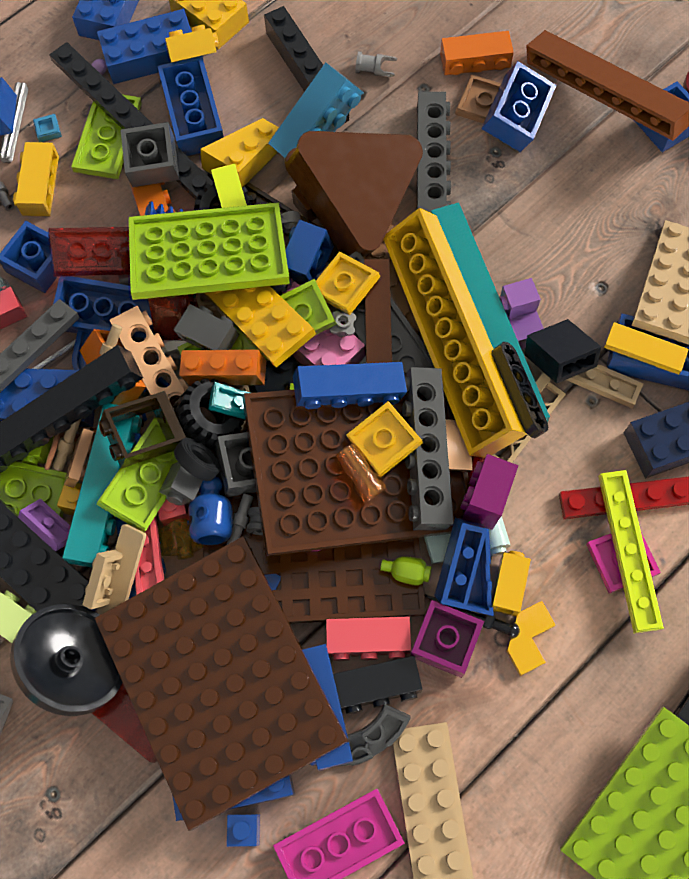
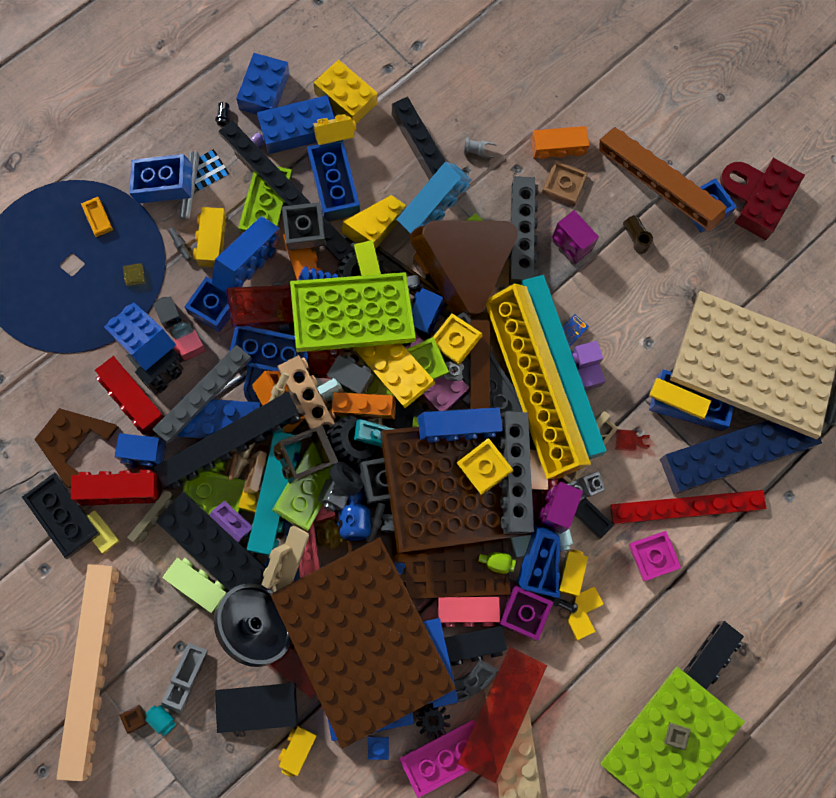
camera: 10 degrees left, 5 degrees up
dark azure tile [33,114,62,142] -> none
clear orange axle [336,444,387,503] -> none
blue brick [481,61,556,152] -> none
beam [492,342,548,439] -> none
black brick [524,319,601,384] -> none
tan plate [567,364,644,408] -> none
neon yellow tile [598,470,664,634] -> none
none -> sticker [195,149,230,191]
none -> blue brick [212,216,280,296]
none -> black pin [215,102,230,127]
none -> black tile [215,682,298,733]
none -> yellow brick [278,726,317,777]
none -> light aqua tile [317,378,346,401]
none -> black gear [416,704,450,739]
none -> clear red plate [457,647,547,783]
none -> magenta brick [552,210,599,264]
none -> blue tile [563,314,589,347]
none -> light grey slope [566,471,605,500]
none -> black tile [575,497,614,539]
none -> clear red plate [615,429,650,451]
none -> dark brown piece [623,215,653,254]
none -> dark tan tile [664,722,691,750]

